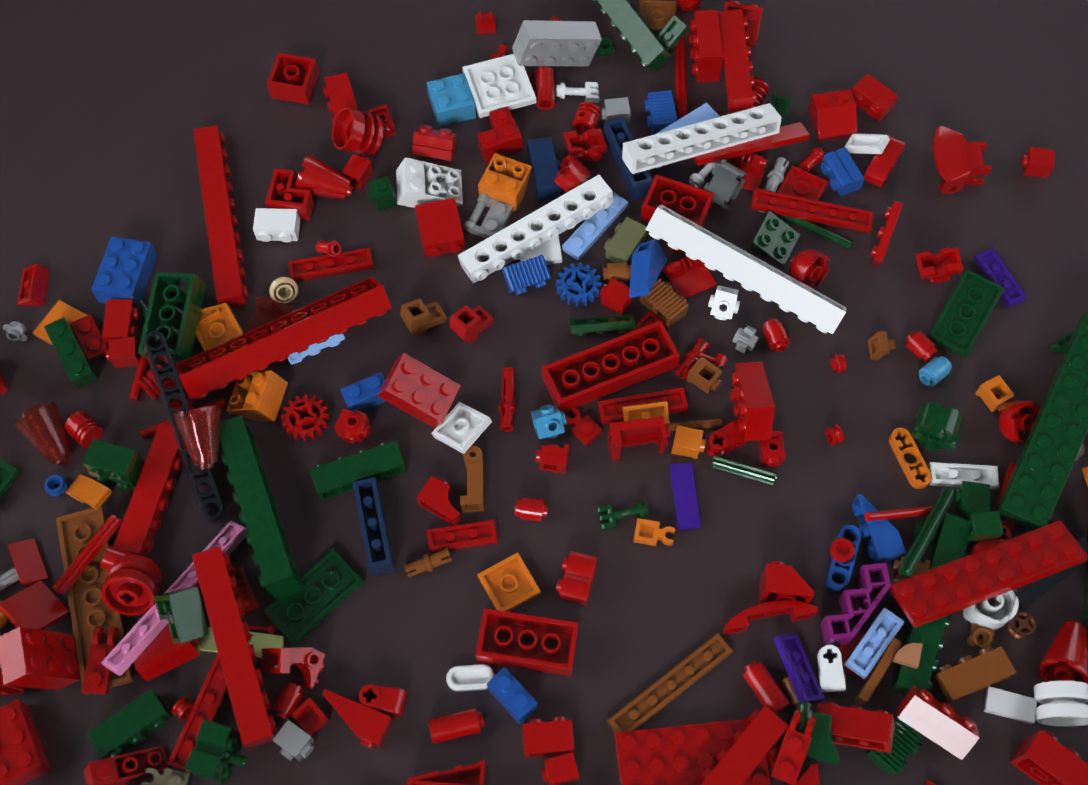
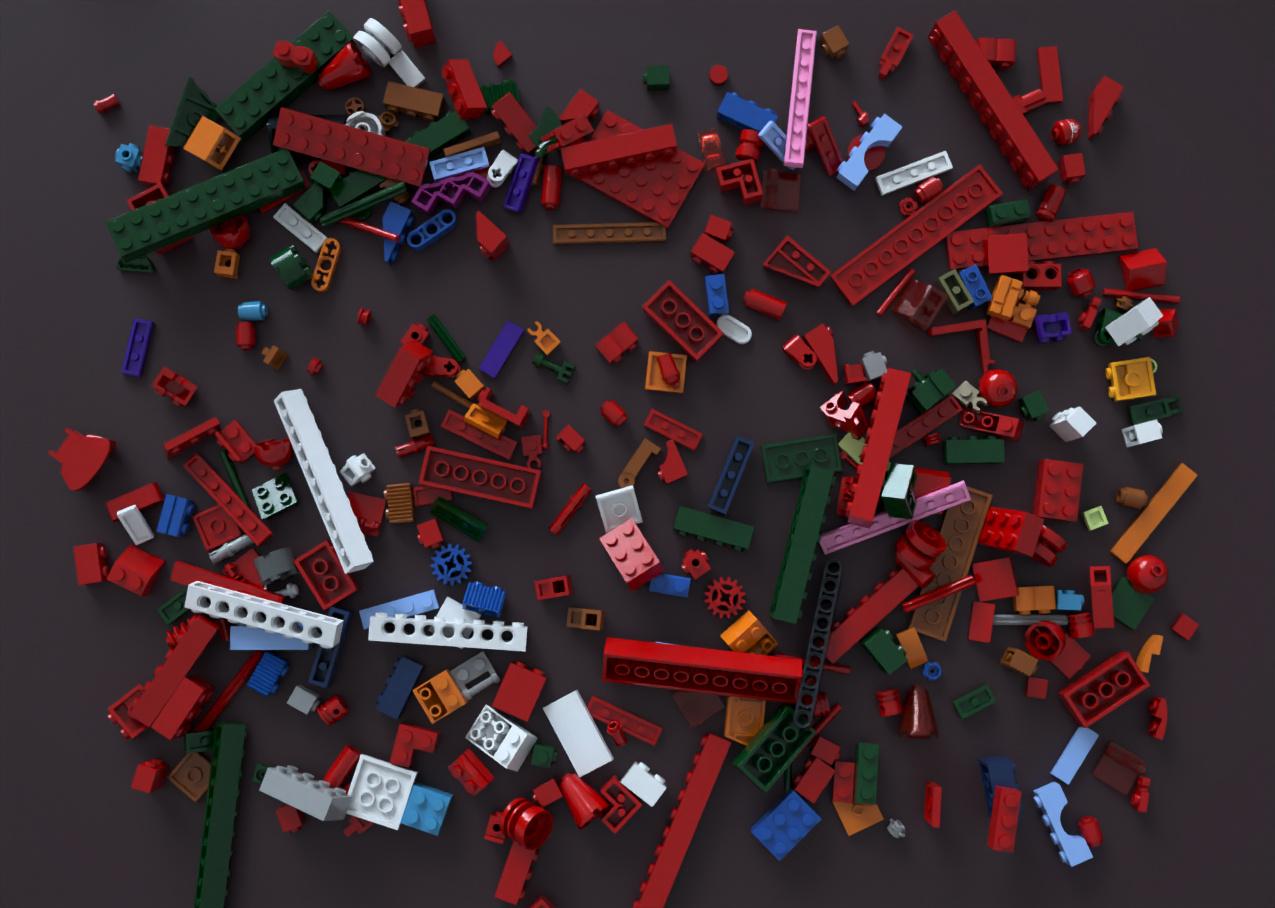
camera: 145 degrees left, 20 degrees up
red slope [17,263,50,306] -> none
red hinge [81,626,118,695] -> none
clear red cone [173,406,221,470] -> none
tan cone [269,276,298,304] -> none
dark orange pin [404,548,452,578] -> none
red tile [476,11,496,34] -> none
dark azure brick [531,405,567,439] -> none
red cylinder [554,155,592,193] -> none
white hinge [556,82,599,103] -> none
red cylinder [563,128,607,162] -> none
dark orange brick [603,262,631,284] -> none
olive brick [604,217,648,264] -> none
blue slope [629,239,667,298] -> none
red hand [697,351,727,368] -> none
red slope [722,600,818,636] -> none
light grey gear [732,325,759,353] -> none
red brick [763,319,790,352] -> none
red pin [800,148,825,172] -> none
red tile [829,538,855,563] -> none
nougat tile [892,643,923,669] -> none
dark green tile [928,269,1005,359] -> none
red brick [1021,147,1055,178] -> none
none -> red bracket [214,420,256,464]
none -> red hinge [542,410,550,450]
none -> white tile [543,690,614,777]
none -> red piece [656,353,680,390]

